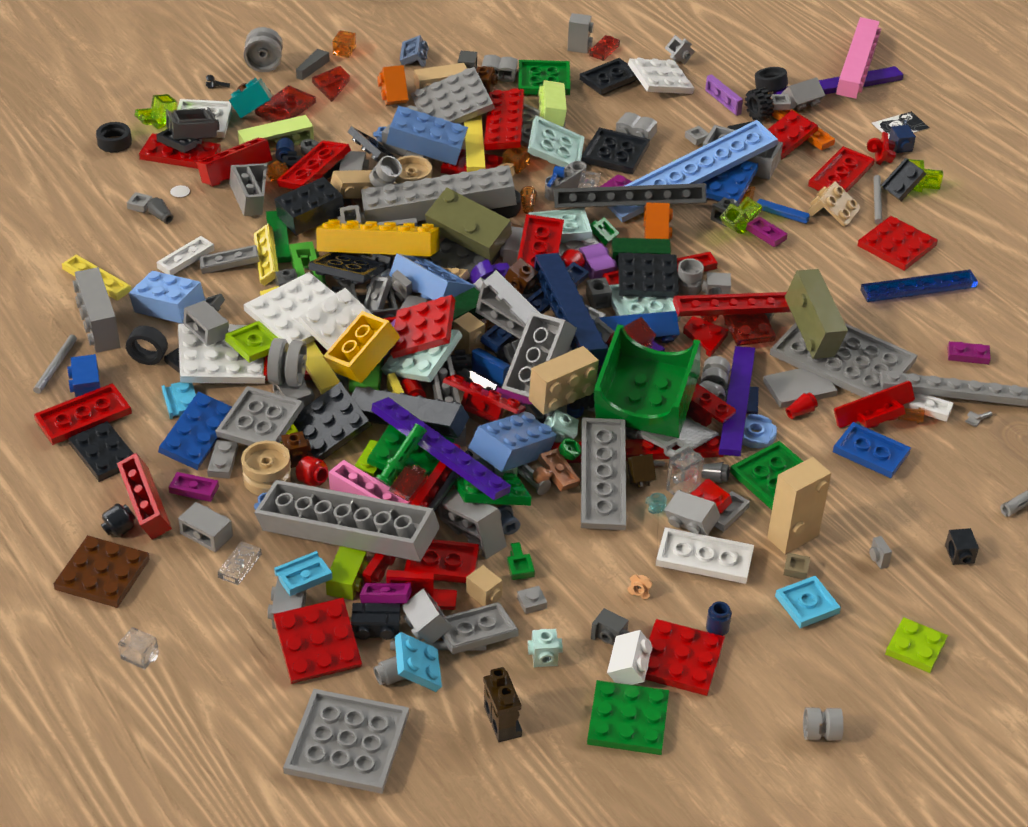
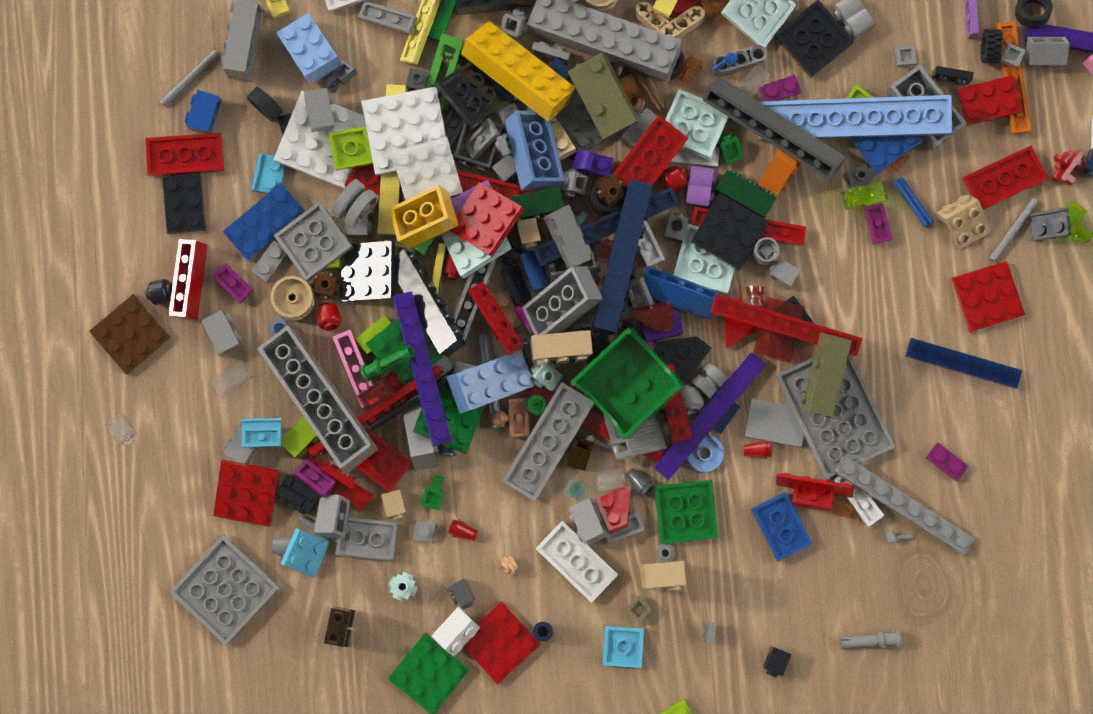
camera: 30 degrees right, 40 degrees up
none -> red cone [448,519,478,541]

